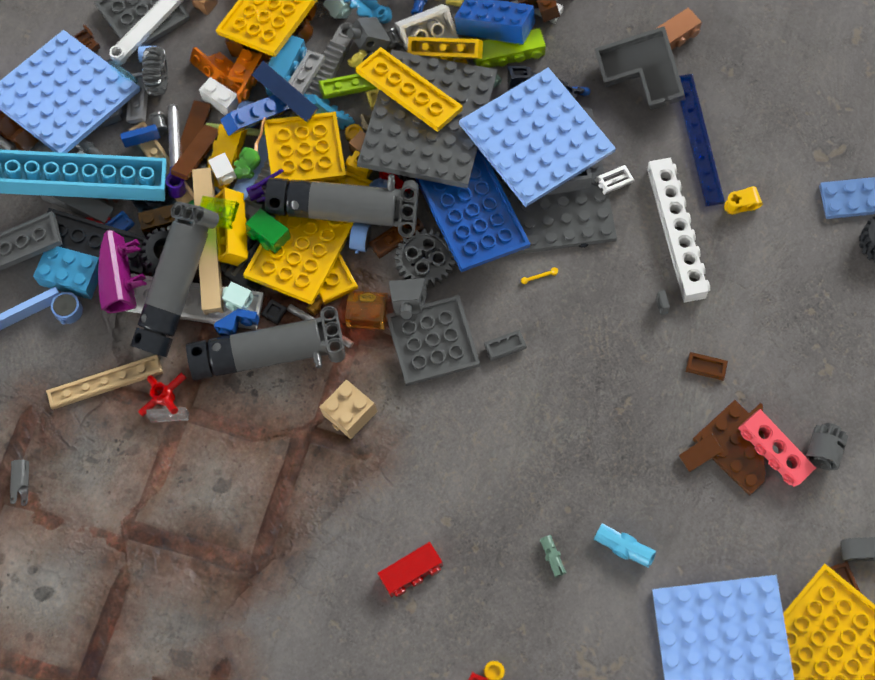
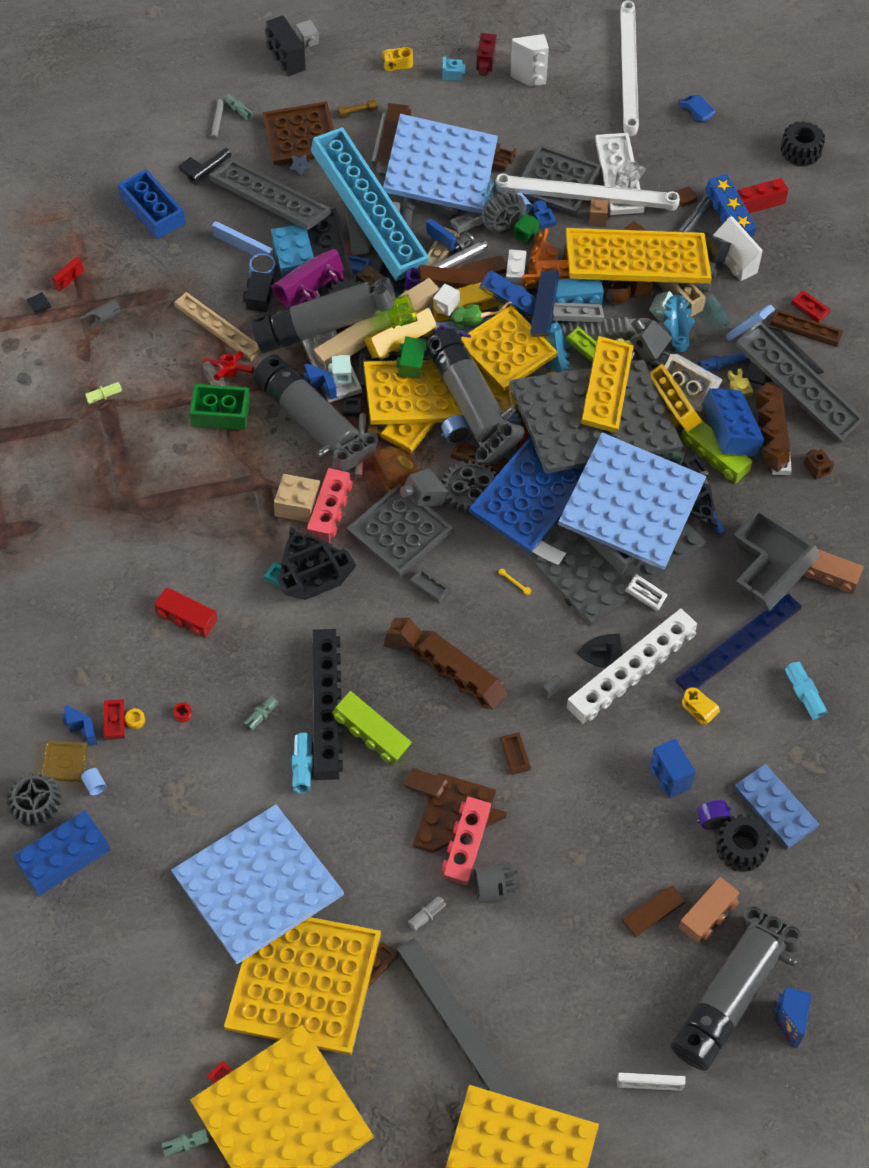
camera: 55 degrees right, 10 degrees down
none -> yellowish green axle [85,382,122,405]
none -> red bush [173,702,192,723]
none -> green brick [190,384,251,430]
none -> black brick [243,271,274,312]
none -> teal plate [264,562,282,588]
none -> black wedge [277,527,356,600]
none -> coral brick [307,468,353,543]
none -> black brick [312,629,343,780]
none -> lime brick [332,691,412,765]
none -> reddish brown slope [383,618,422,648]
none -> light grey axle [407,897,446,932]
none -> reddish brown brick [409,630,508,710]
none -> green brick [513,213,540,245]
none -> blue plate [531,200,556,230]
none -> white sticker [533,541,566,565]
none -> black shield [577,633,622,668]
none -> blue brick [649,738,696,798]
none -> dark purple piece [697,800,731,829]
none -> medium azure piece [785,662,828,720]

